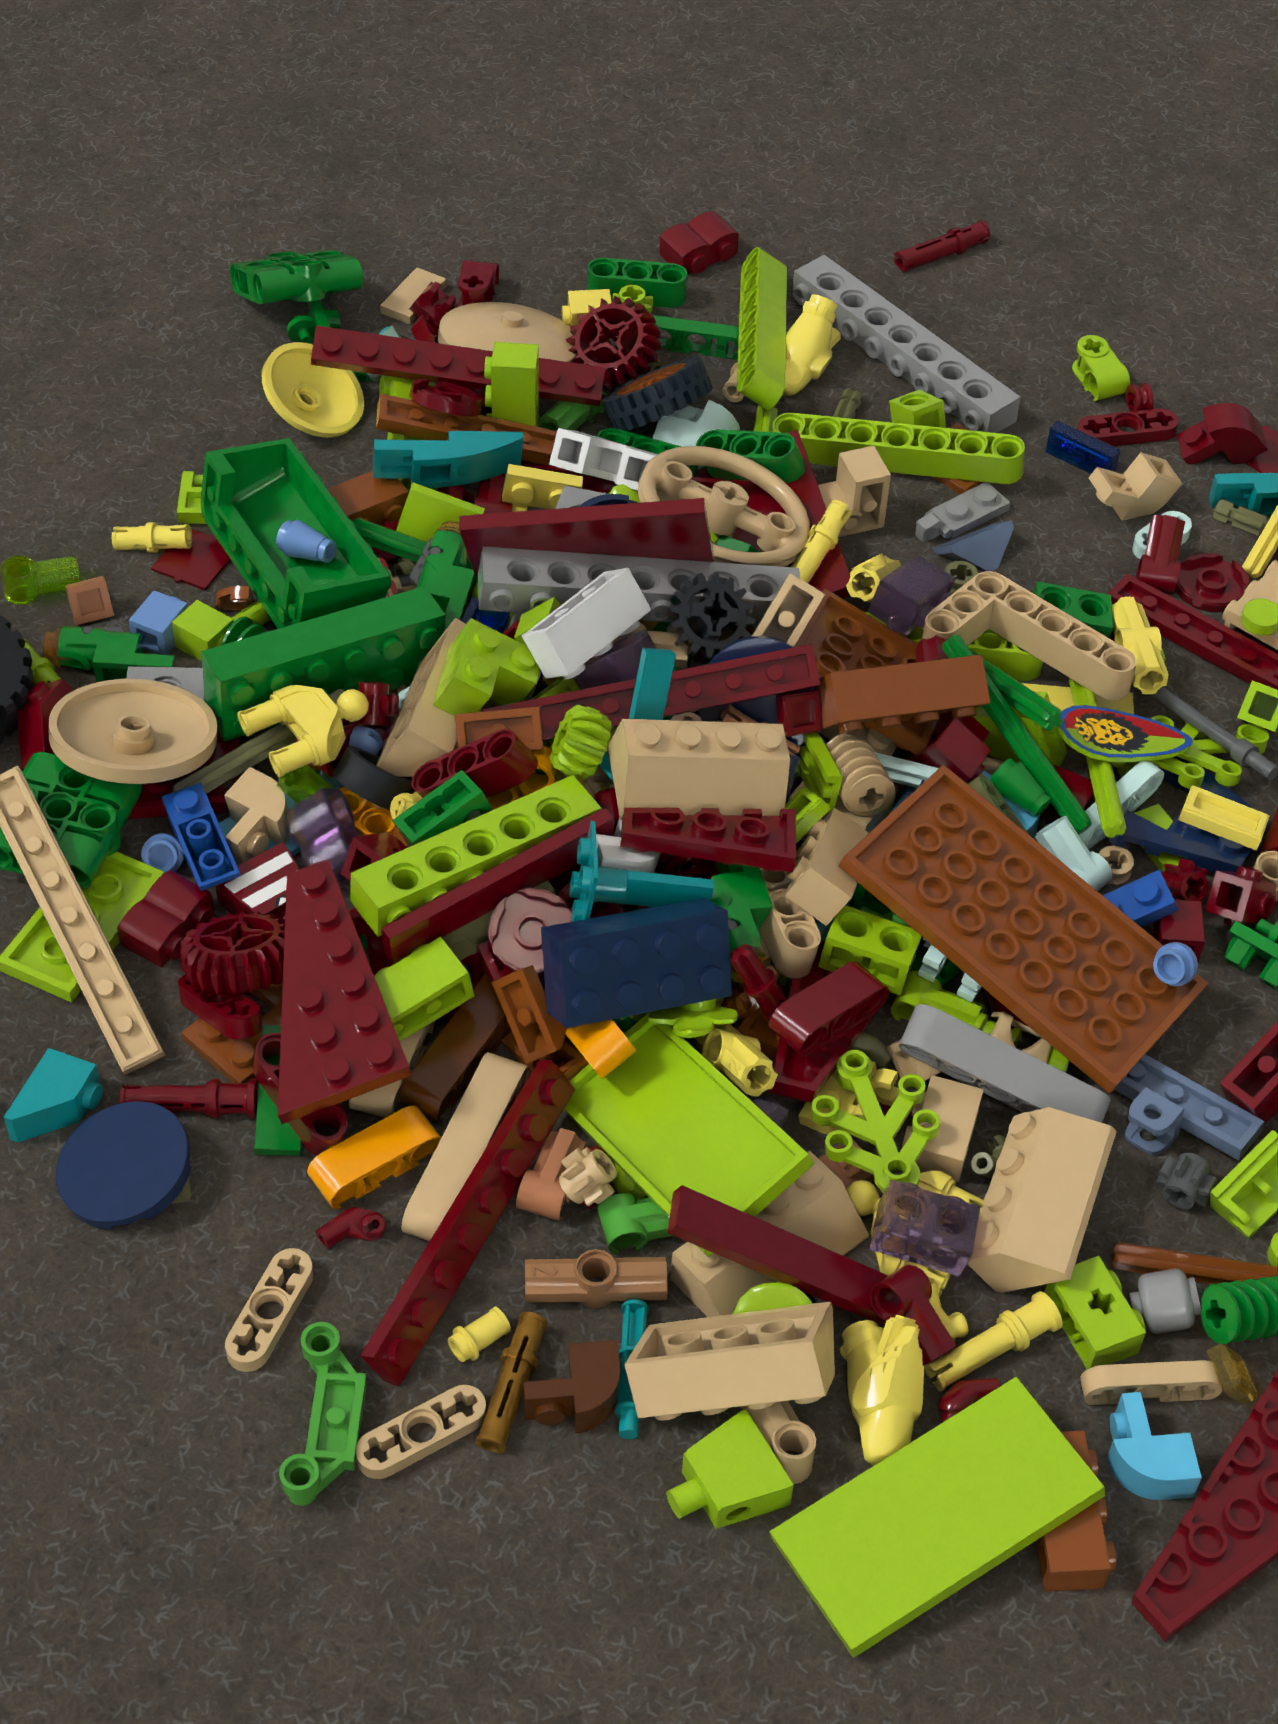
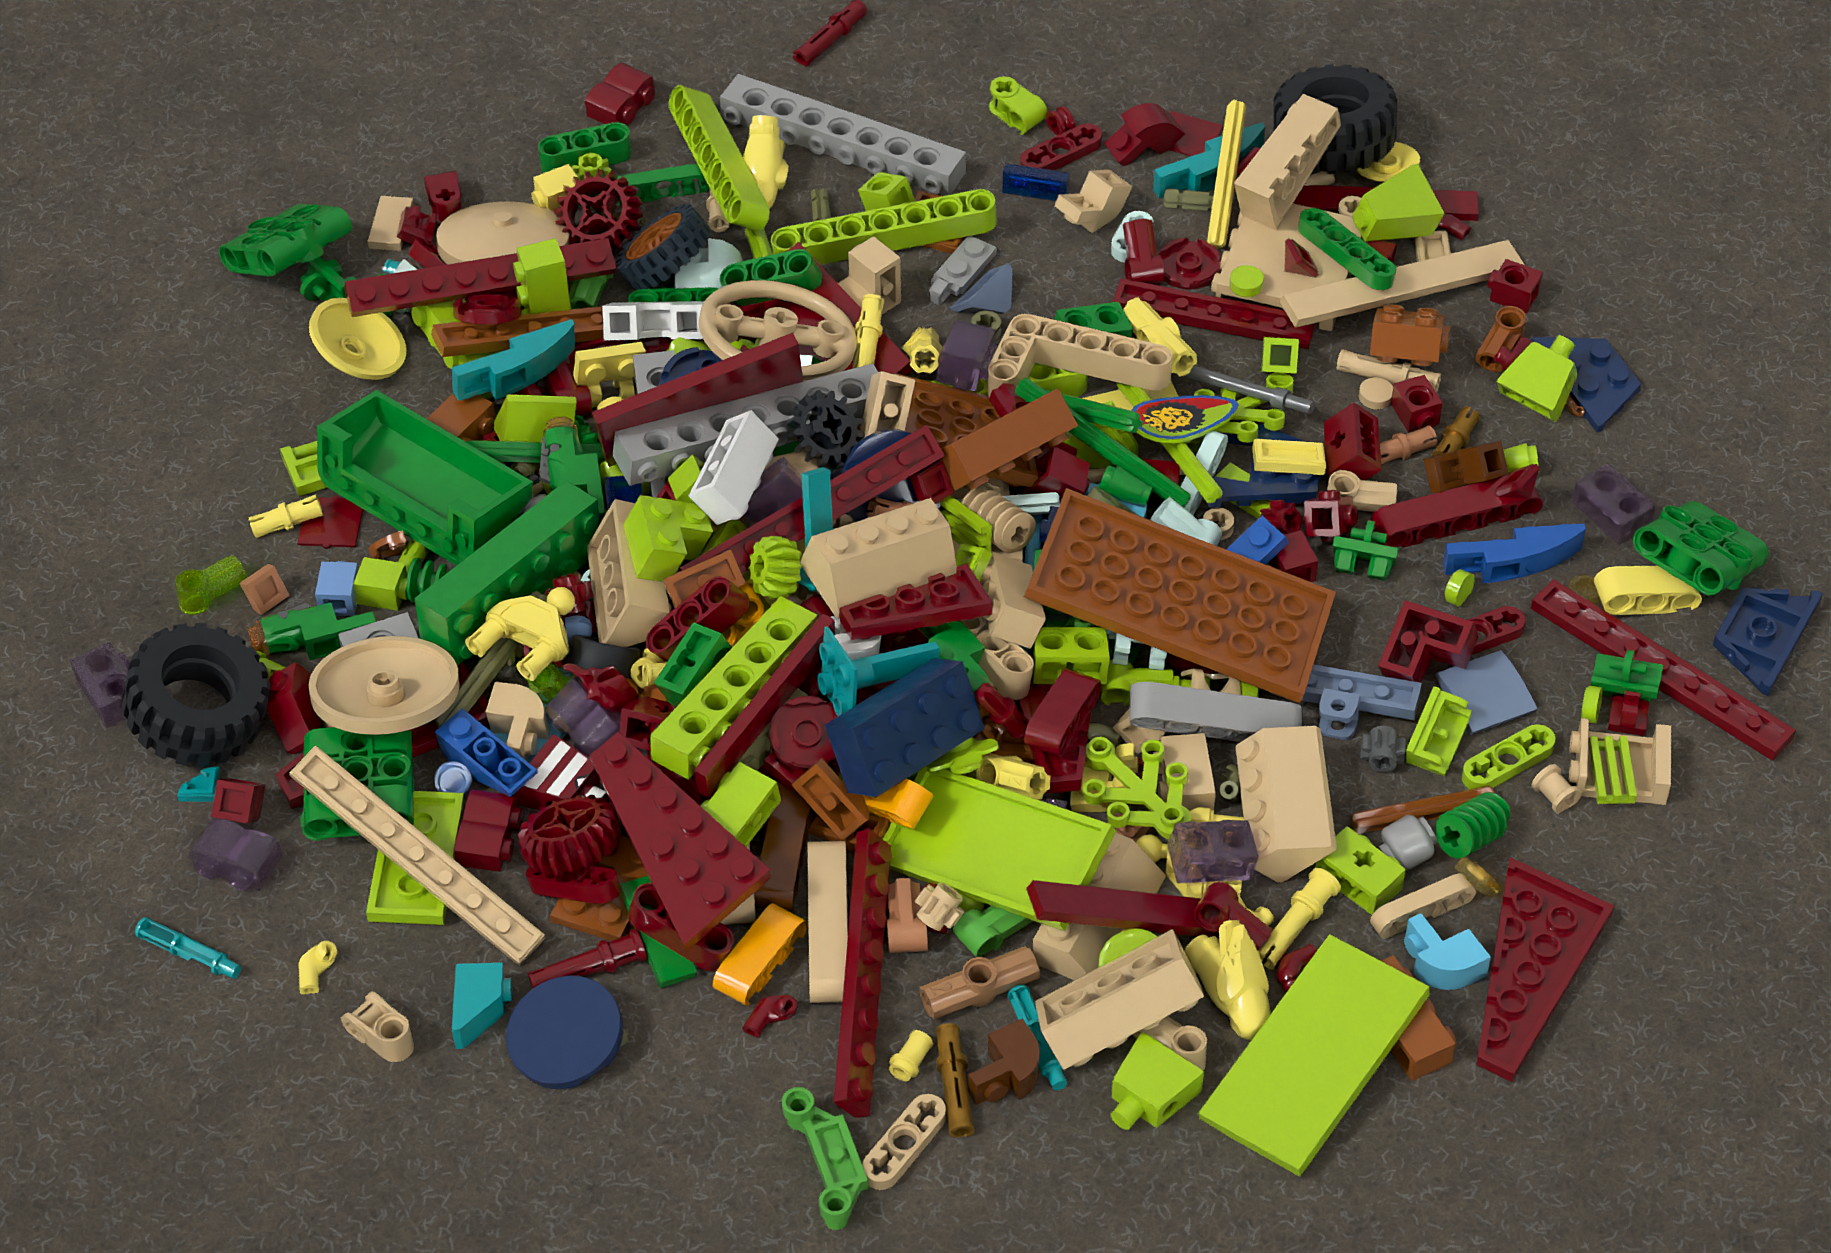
camera: 20 degrees left, 0 degrees up
tan beam [225,1248,313,1372] -> none
medium blue cone [276,520,337,563] -> none
medium blue plate [1153,942,1198,986] -> none
none -> dark red piece [562,664,639,712]

